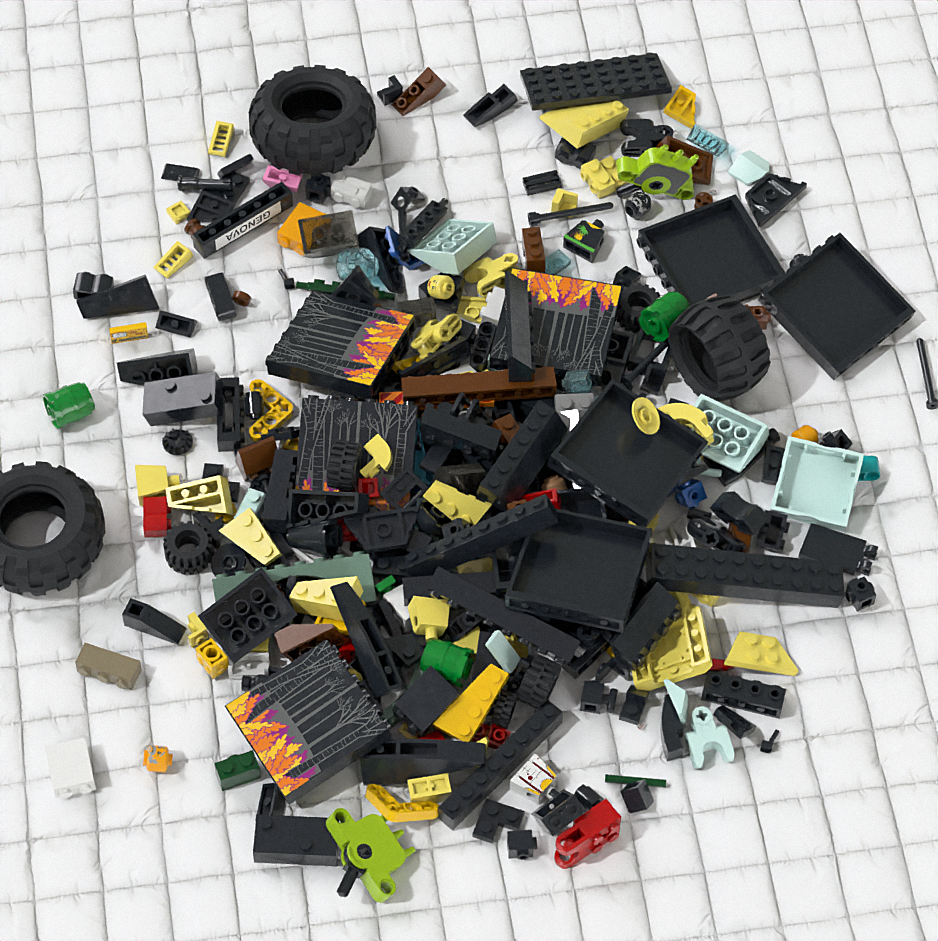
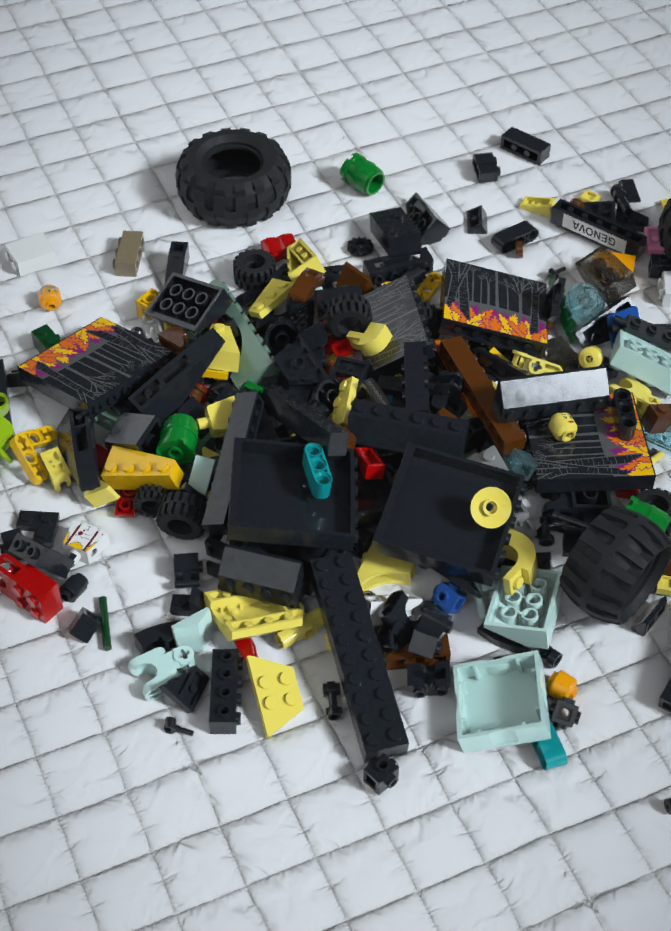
camera: 75 degrees right, 10 degrees down
black wing [76,274,160,319] -> none
yellow tile [109,322,149,344] -> none
light yellow torso [135,465,180,506] -> none
black tile [217,154,254,179] -> none
black brick [438,700,563,831] -> none
black tile [798,523,878,576] -> none
none -> reddish brown slope [288,267,325,303]
none -> teal beam [302,443,332,499]
none -> black bar [322,681,342,721]
none -> black brick [500,127,551,165]
none -> light yellow head [548,413,577,442]
none -> black beam [611,388,637,441]

